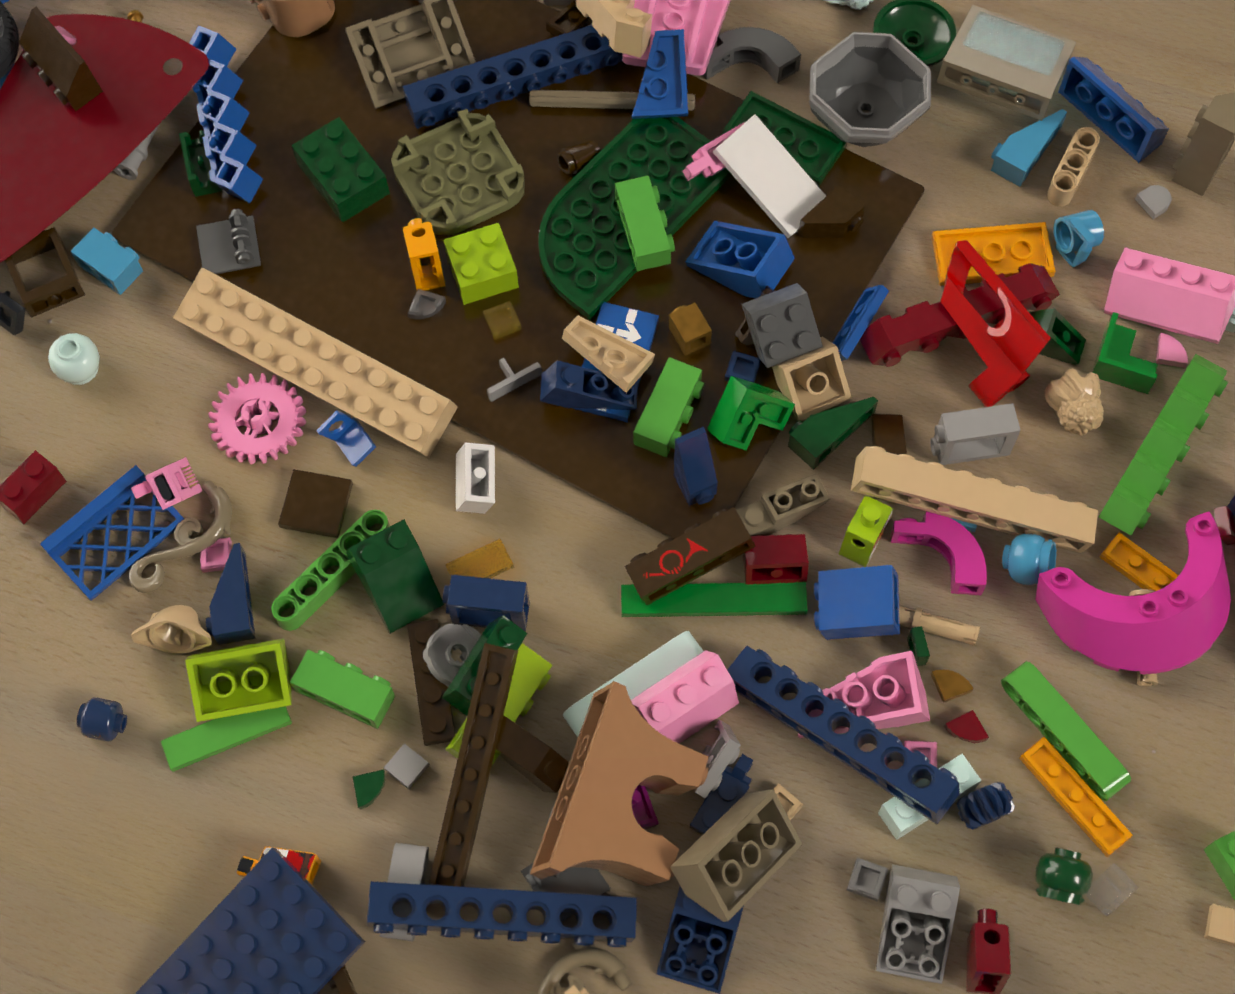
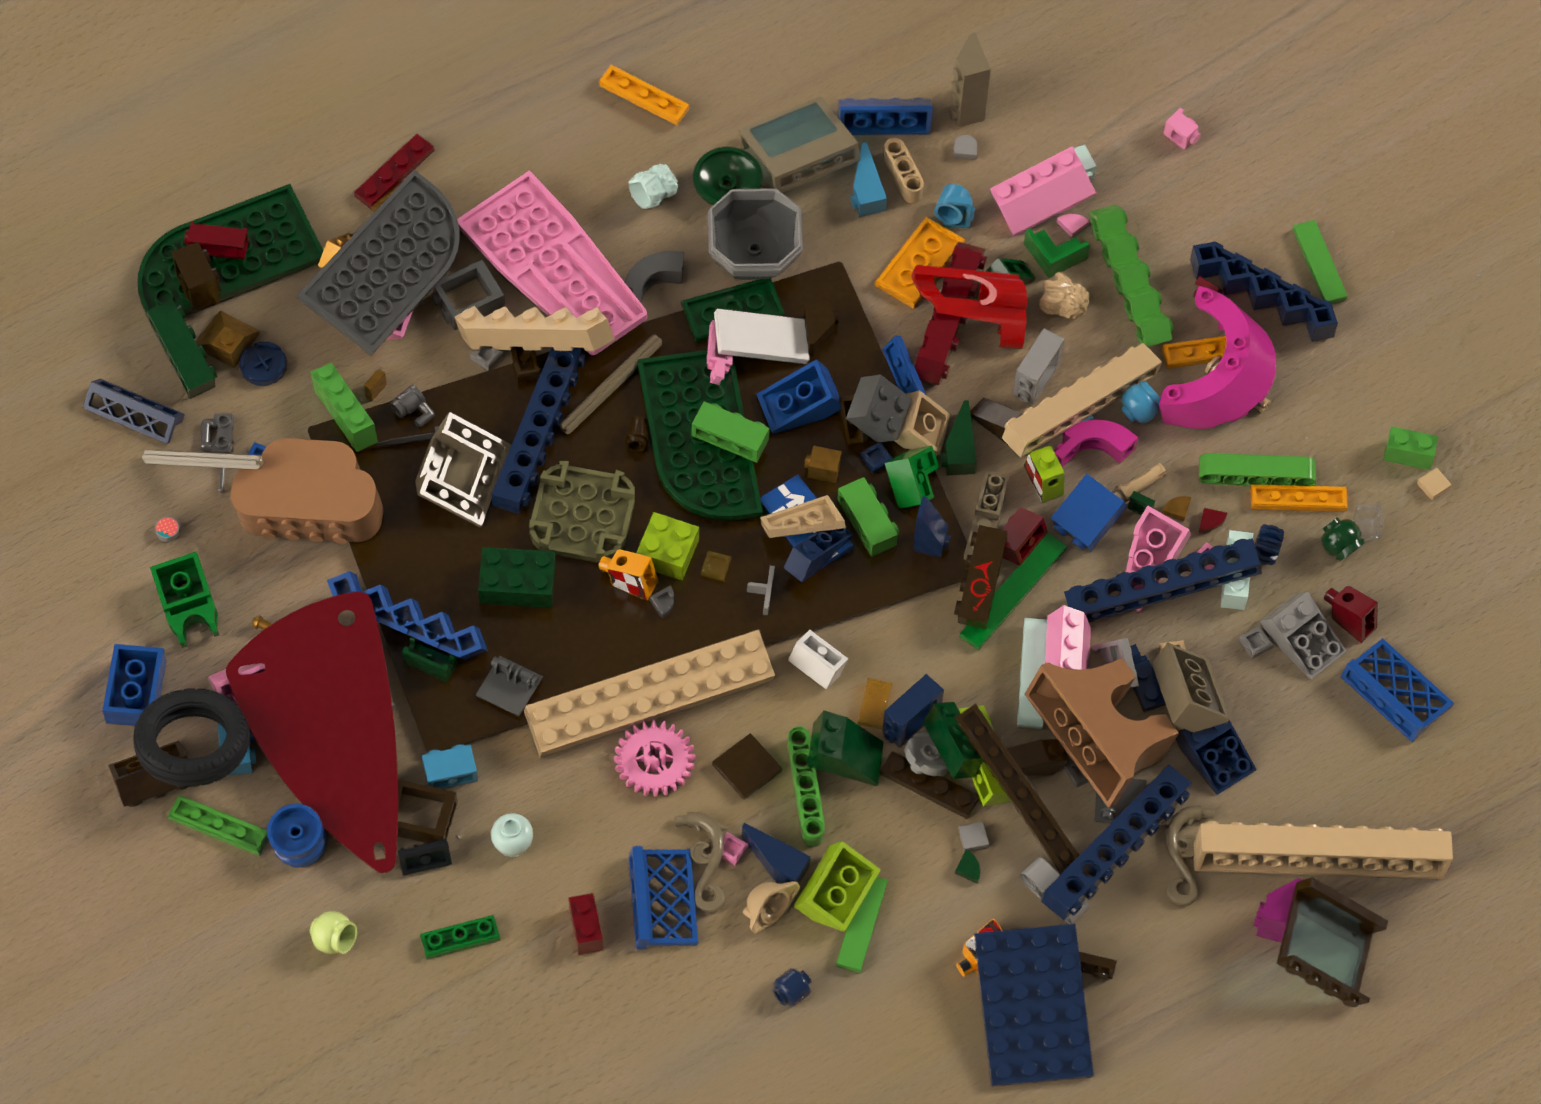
camera: 55 degrees left, 5 degrees down
dark brown slope [19,7,103,111] -> none
bright pink piece [131,457,203,510] -> none
bright green brick [290,649,395,729] -> none
blue bracket [317,411,376,467] -> none
blue wing [632,29,688,119] -> none

